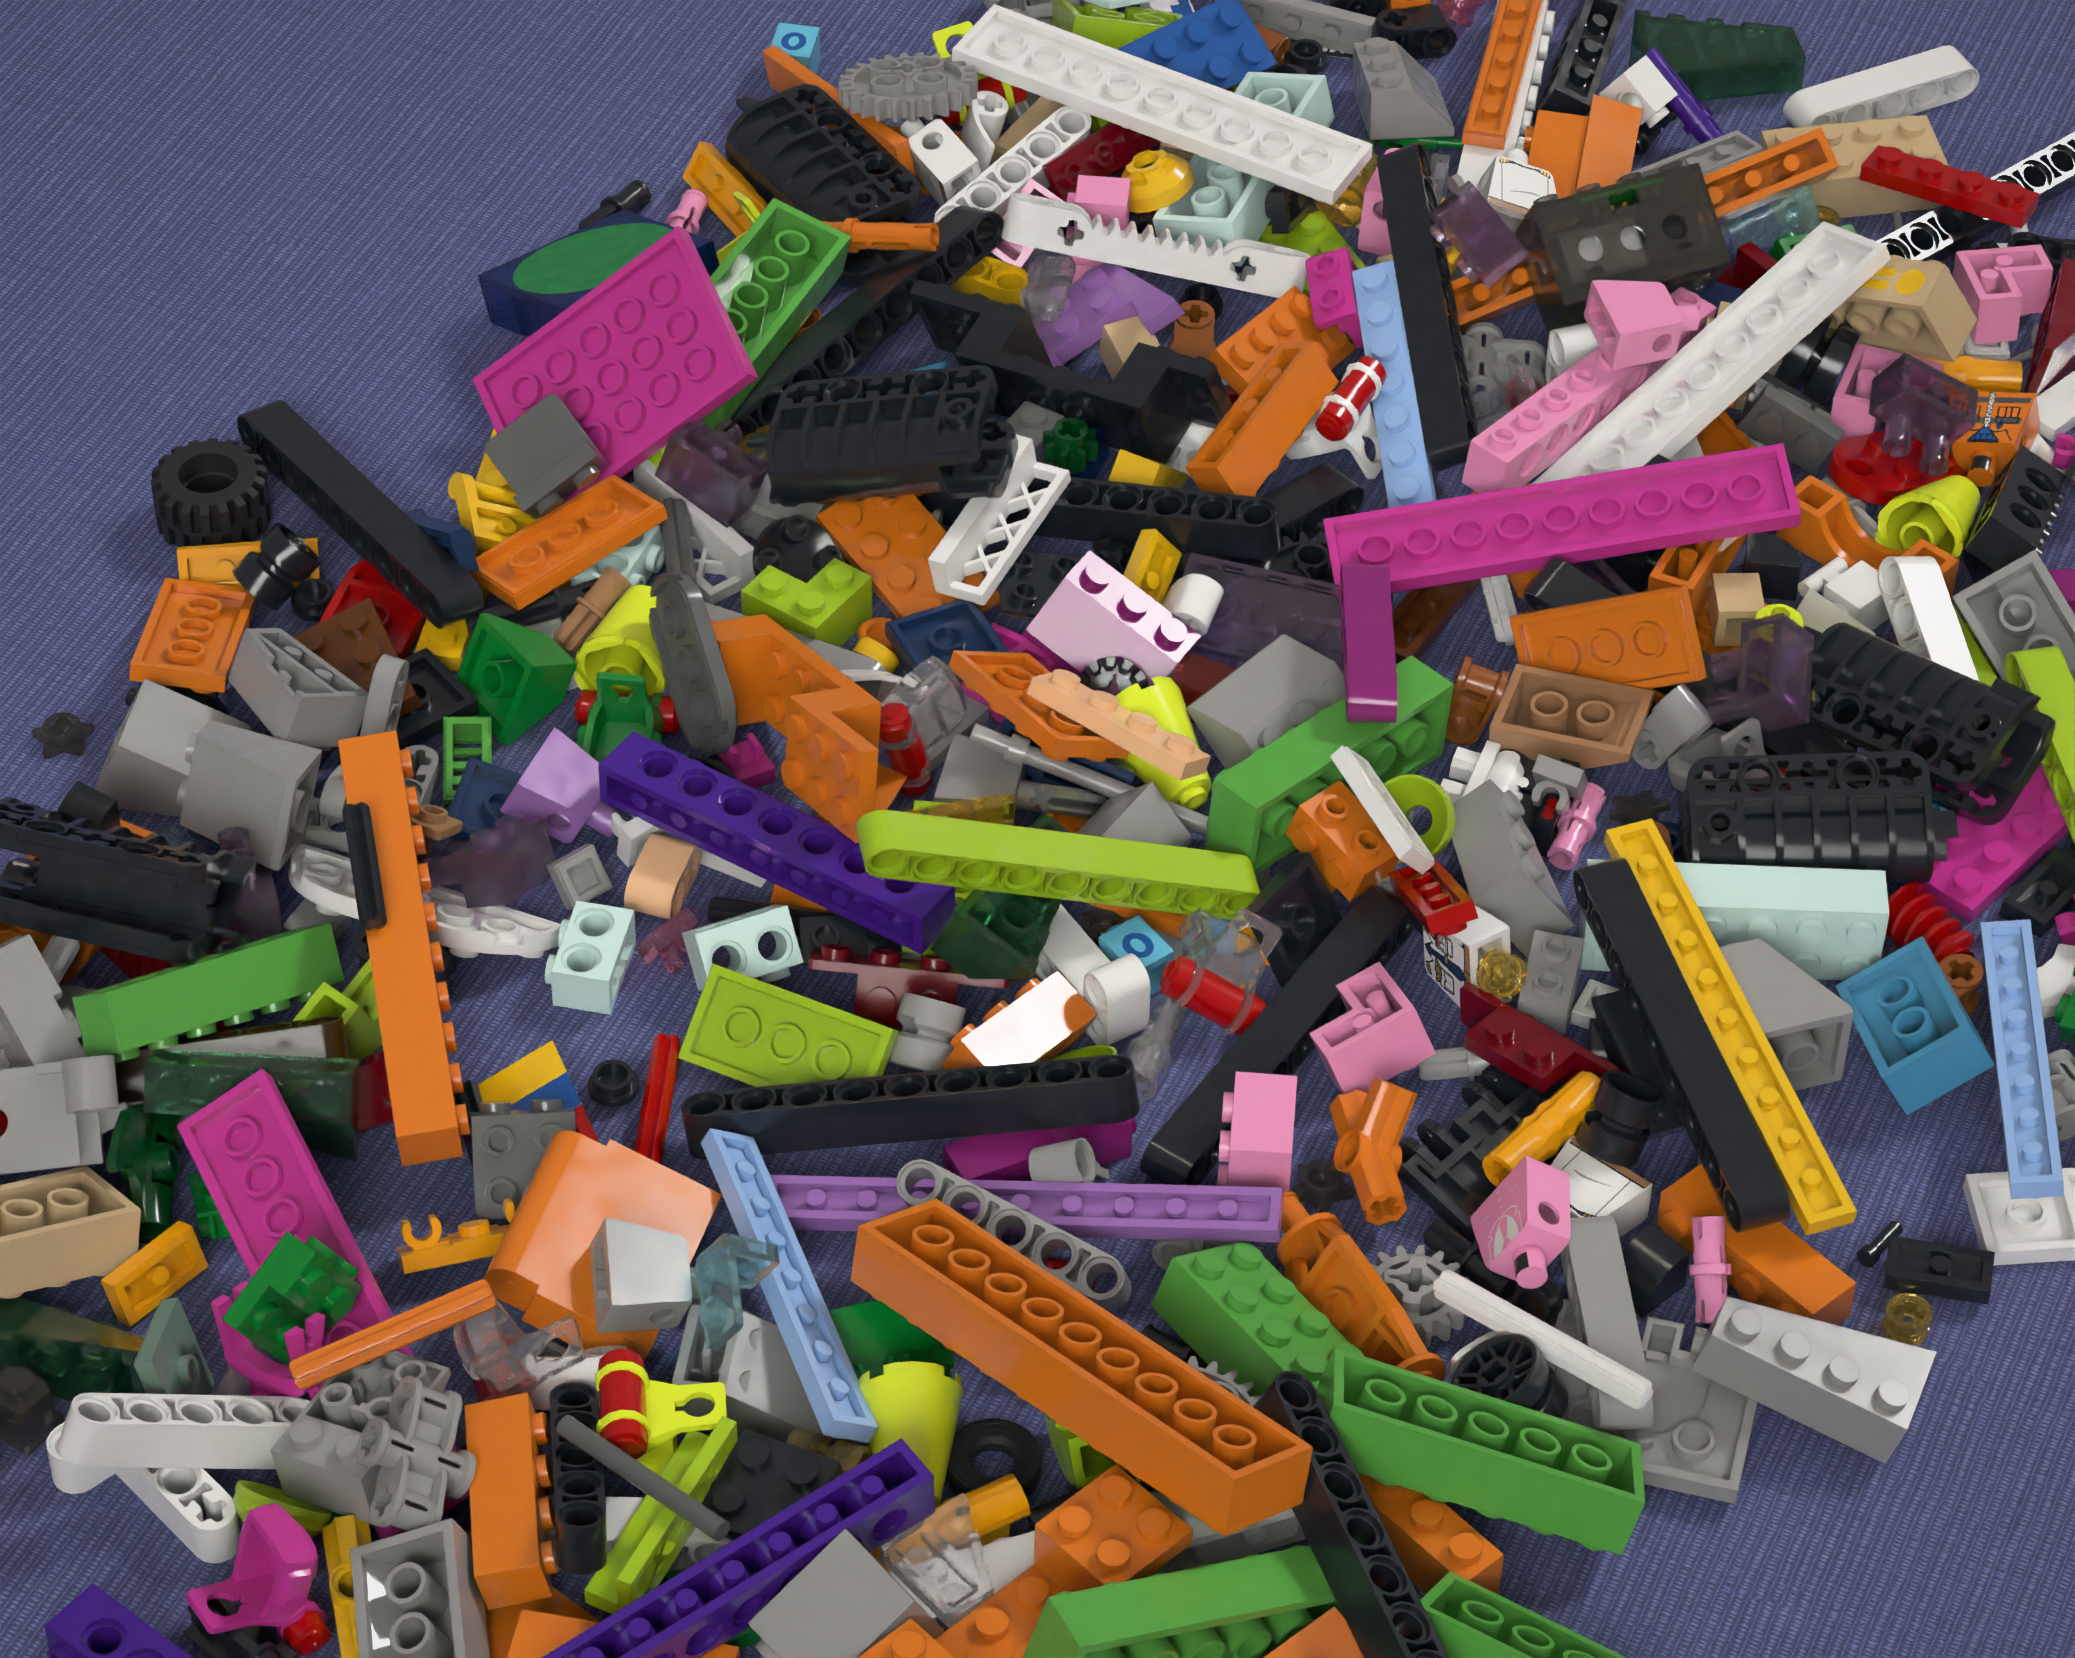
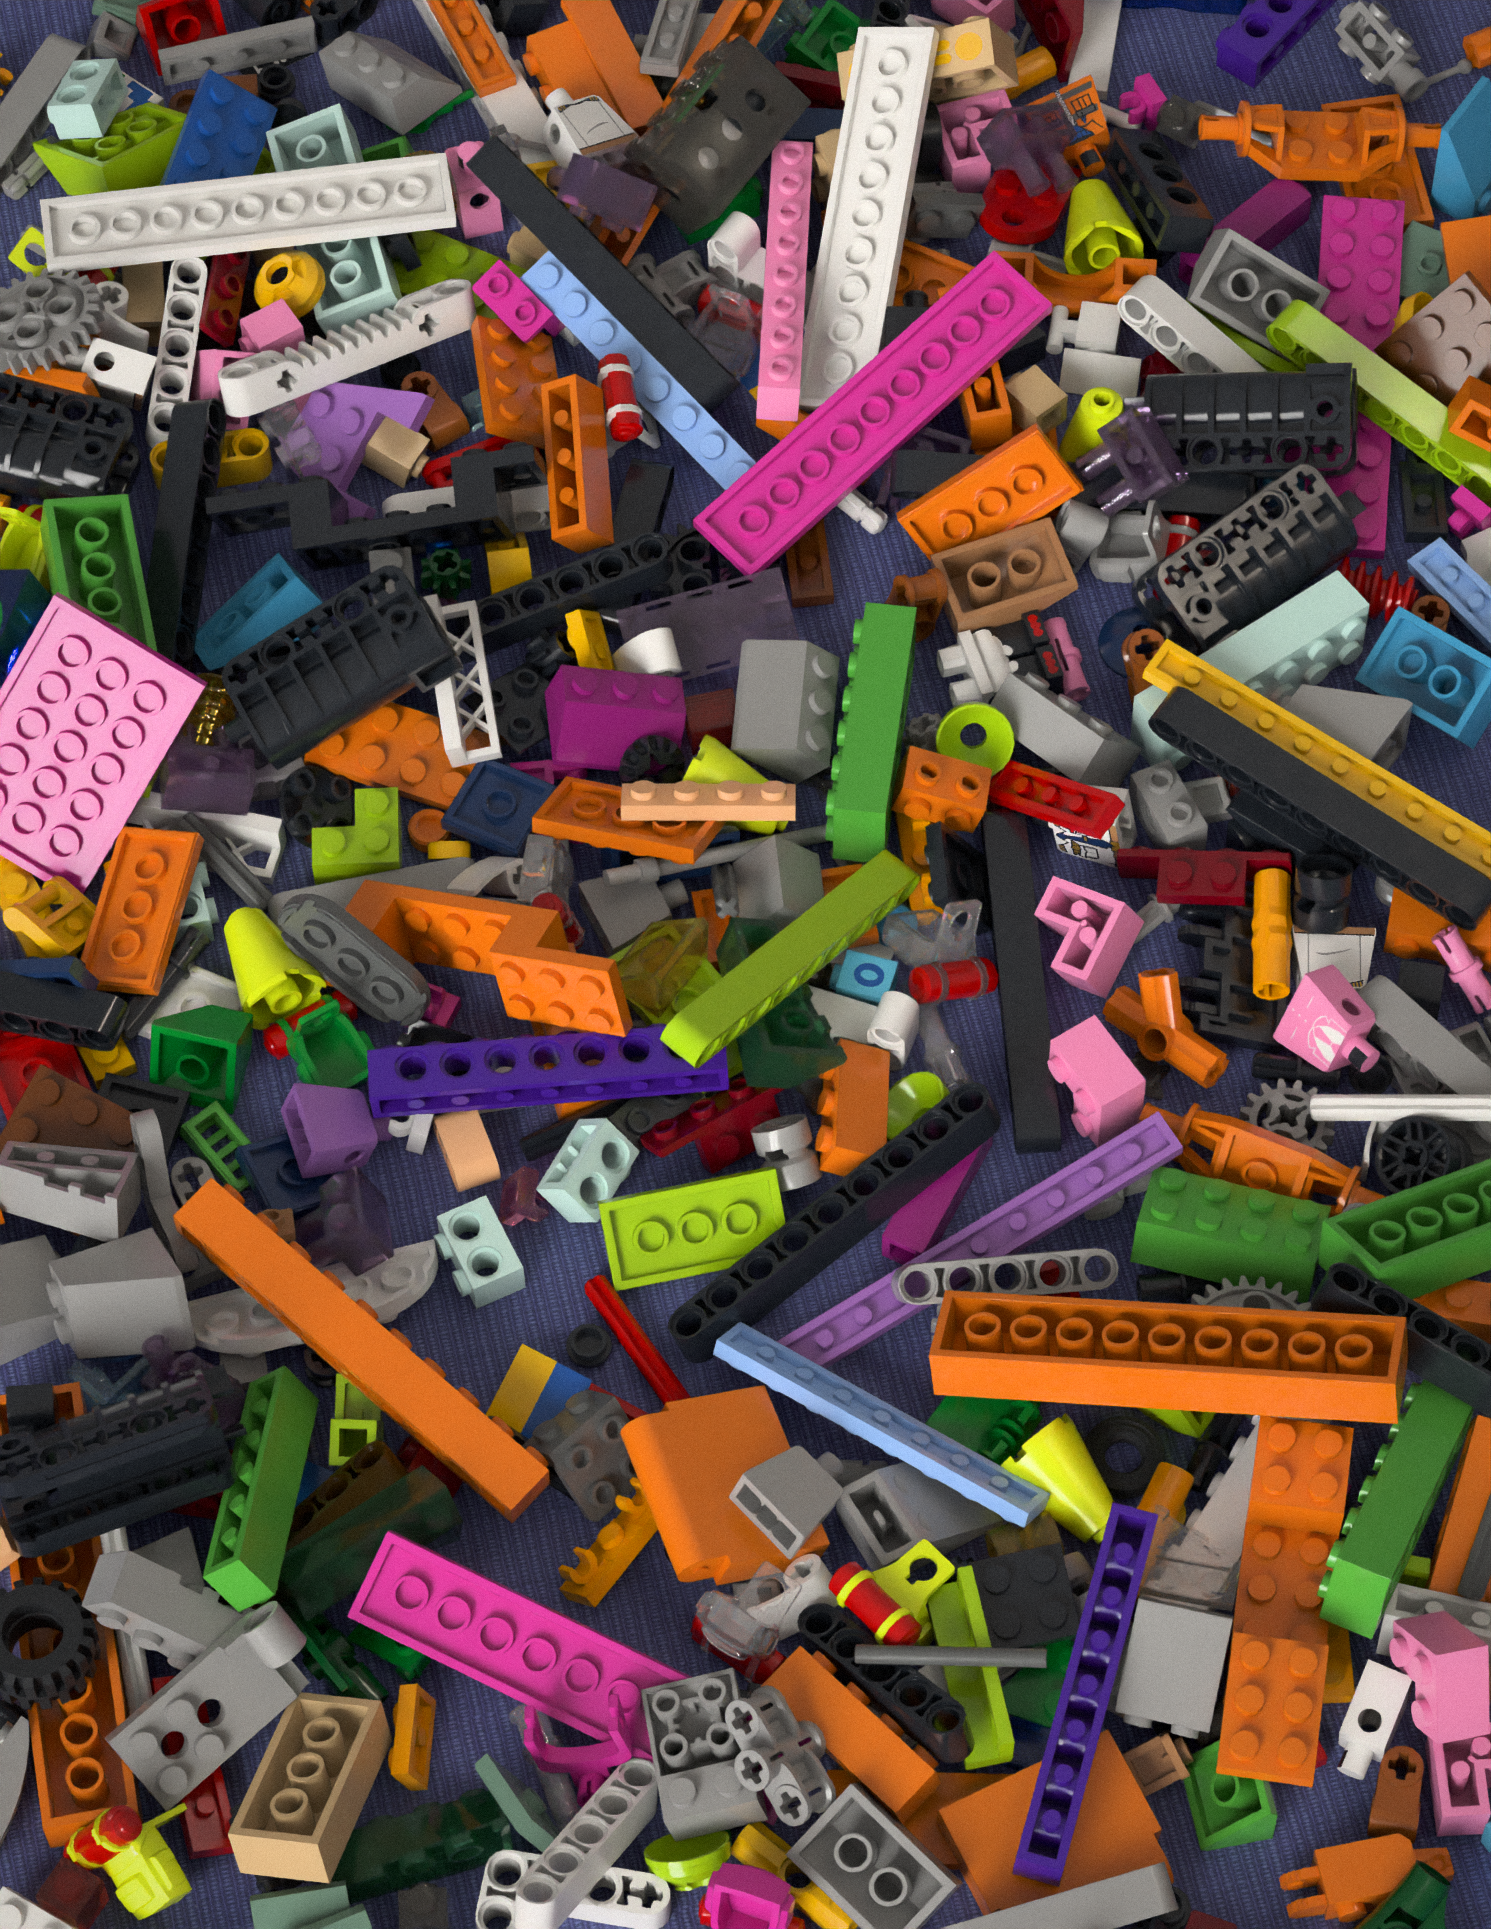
camera: 35 degrees left, 15 degrees up
green plate [222,1231,363,1363] -> none
orange axle [289,1279,496,1390] -> none
black axle [343,802,387,931] -> none
dark grey bracket [485,394,609,519] -> none
light grey tile [546,844,613,910] -> none
medium nougat axle [553,566,631,653] -> none
clear light blue bracket [695,1232,780,1350] -> none
orange pin [822,218,939,253] -> none
light grey axle [1029,1138,1109,1183] -> none
white tile [1330,745,1435,875] -> none
magenta beam [1340,564,1398,723] -> none
clear yellow bush [1476,949,1527,999] -> none
light grey tile [1532,754,1588,816] -> none
bright pink torso [1584,280,1700,370] -> none
clear smoke plate [1610,790,1671,826] -> none

